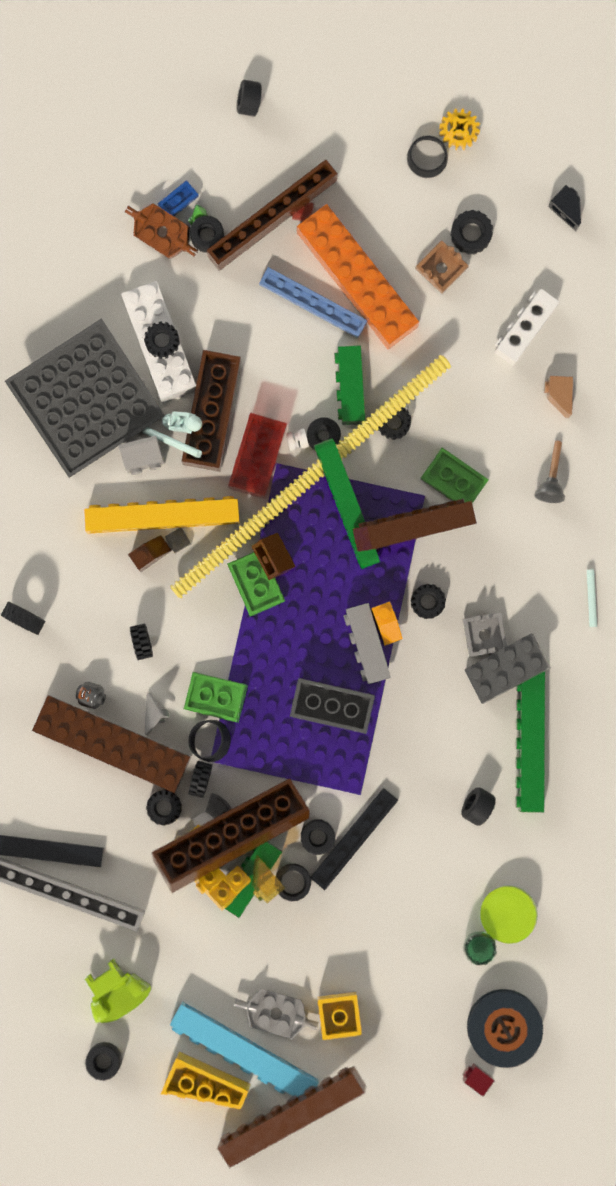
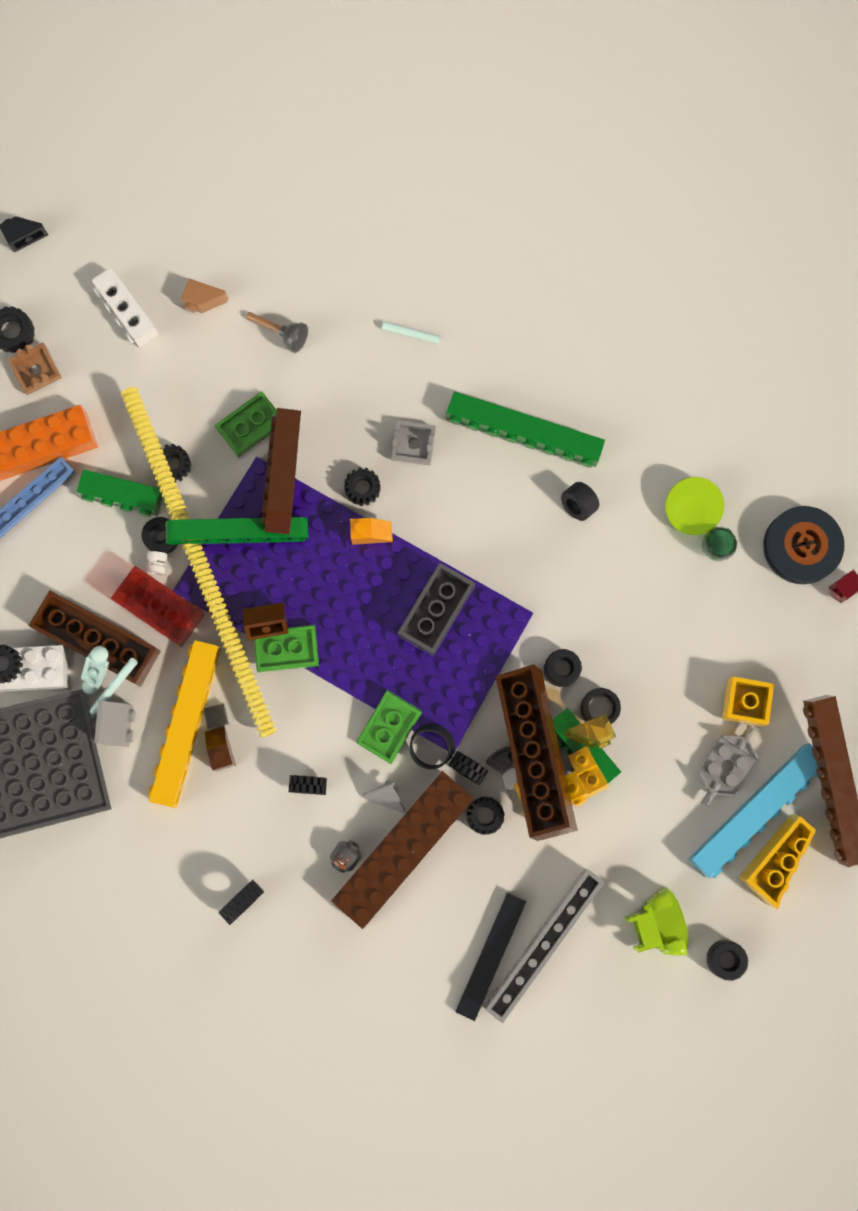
camera: 70 degrees left, 5 degrees down
black tile [311,788,398,890] -> none
light grey brick [343,603,391,685] -> none
dark grey plate [465,633,551,704] -> none

